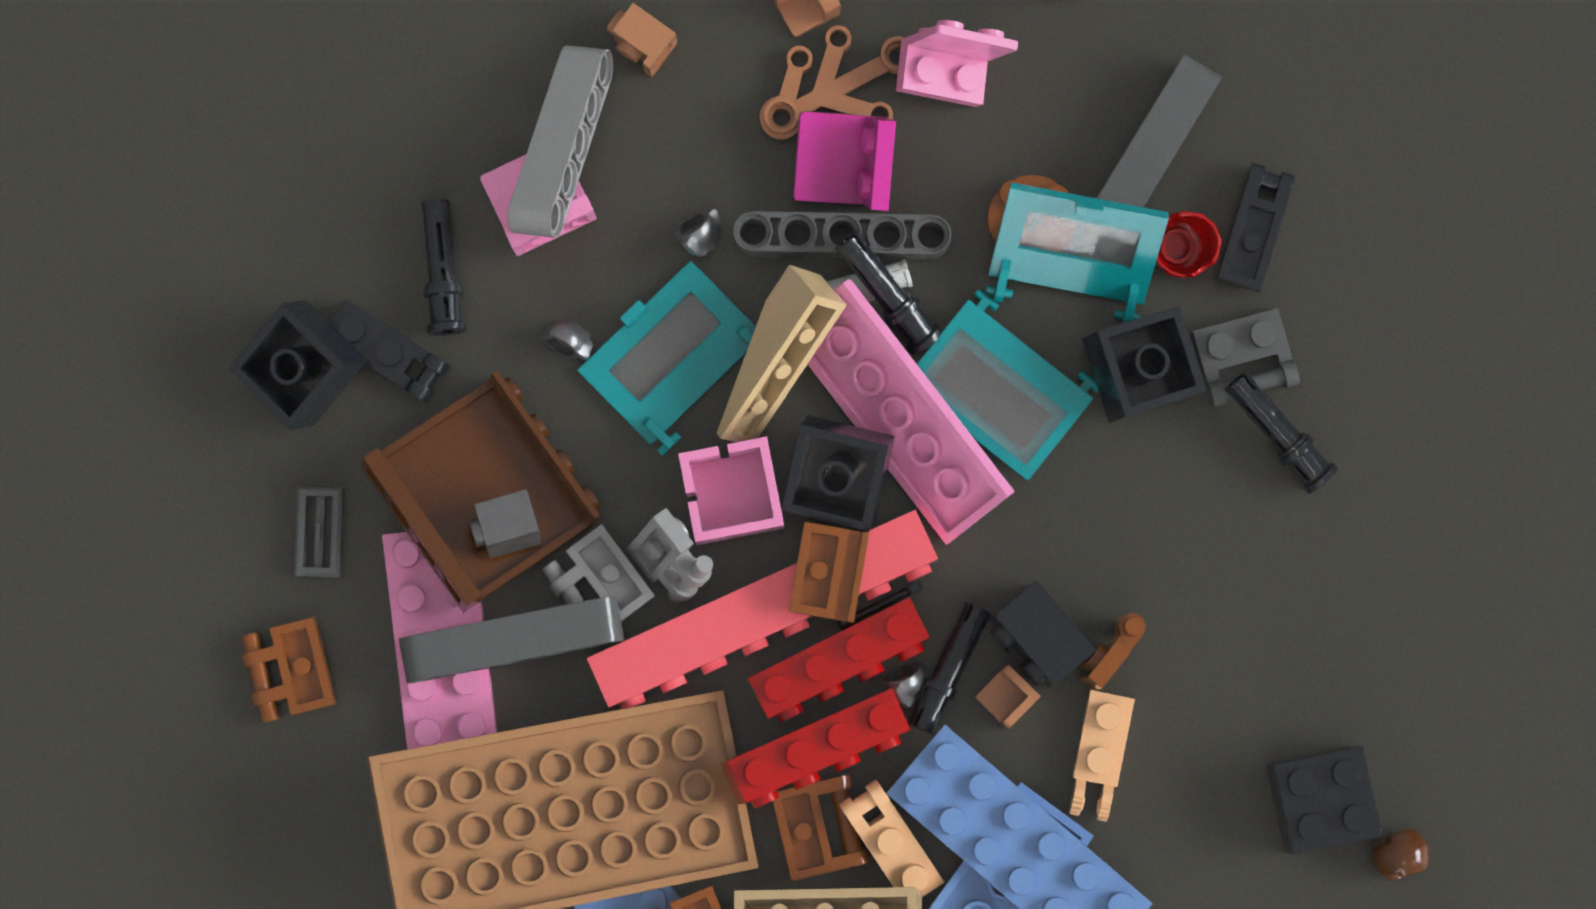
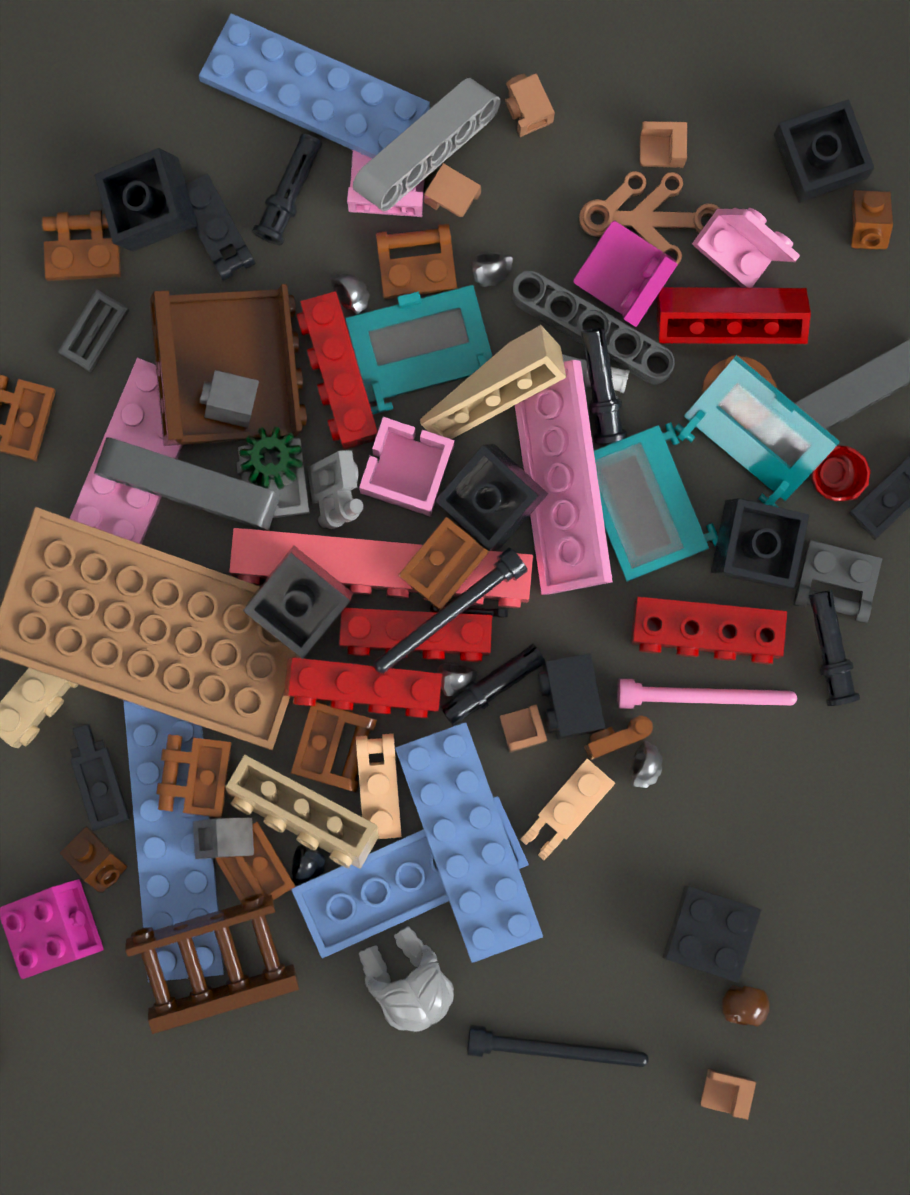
camera: 25 degrees right, 0 degrees up
none -> dark orange plate [42,210,121,281]
none -> medium blue plate [199,13,430,158]
none -> dark green gear [239,426,303,490]
none -> black brick [243,546,353,659]
none -> red brick [296,291,378,450]
none -> black piece [374,547,528,673]
none -> dark orange plate [376,224,457,300]
none -> nougat panel [424,163,481,217]
none -> bright pink piece [617,679,797,709]
none -> red brick [631,597,787,664]
none -> flat silver piece [631,741,662,788]
none -> red brick [656,287,811,344]

